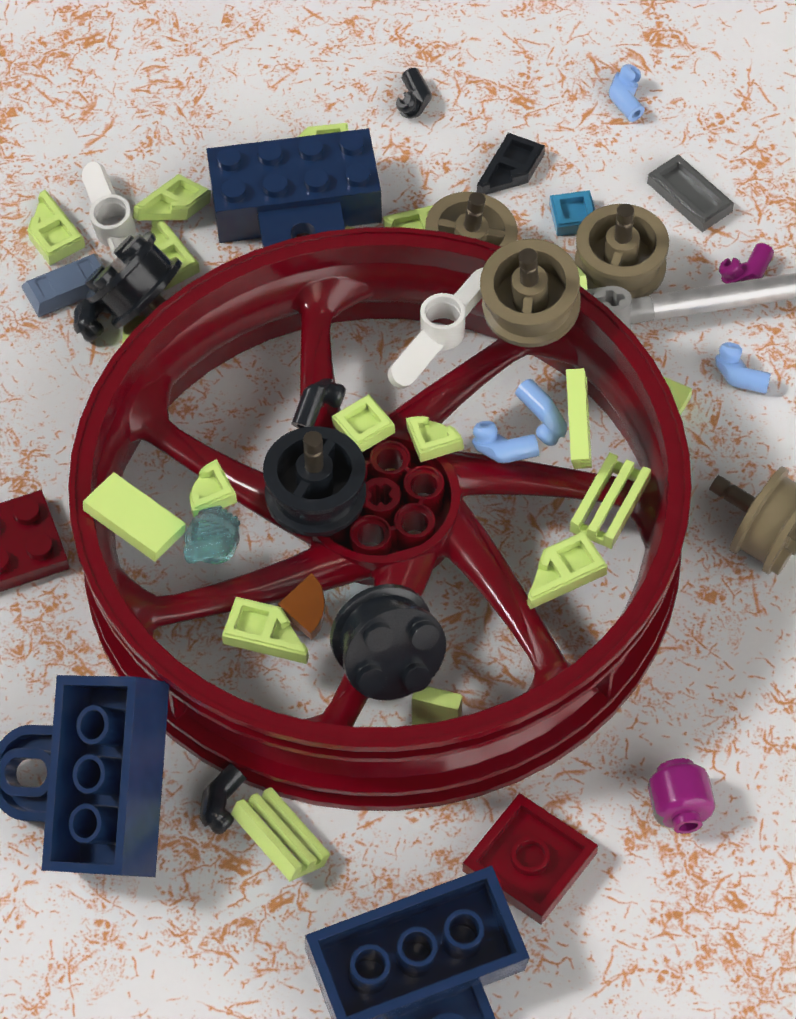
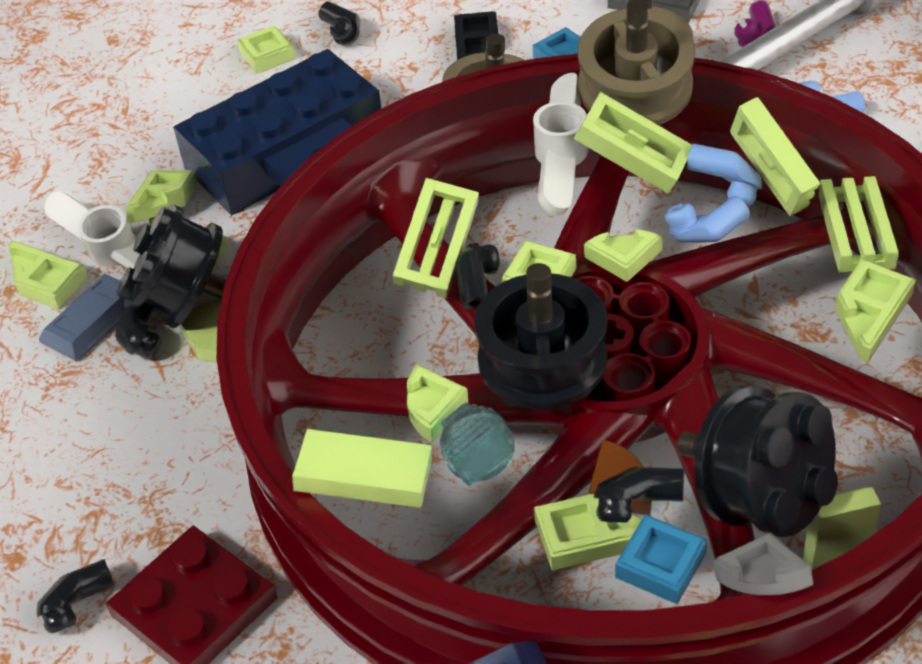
camera: 25 degrees left, 10 degrees down
none -> yellowish green tile [237,25,295,74]
none -> yellowish green tile [393,178,479,299]
none -> yellowish green tile [574,92,692,193]
none -> black arm [594,467,684,523]
none -> dark azure tile [615,514,707,605]
none -> light grey tile [713,533,813,595]

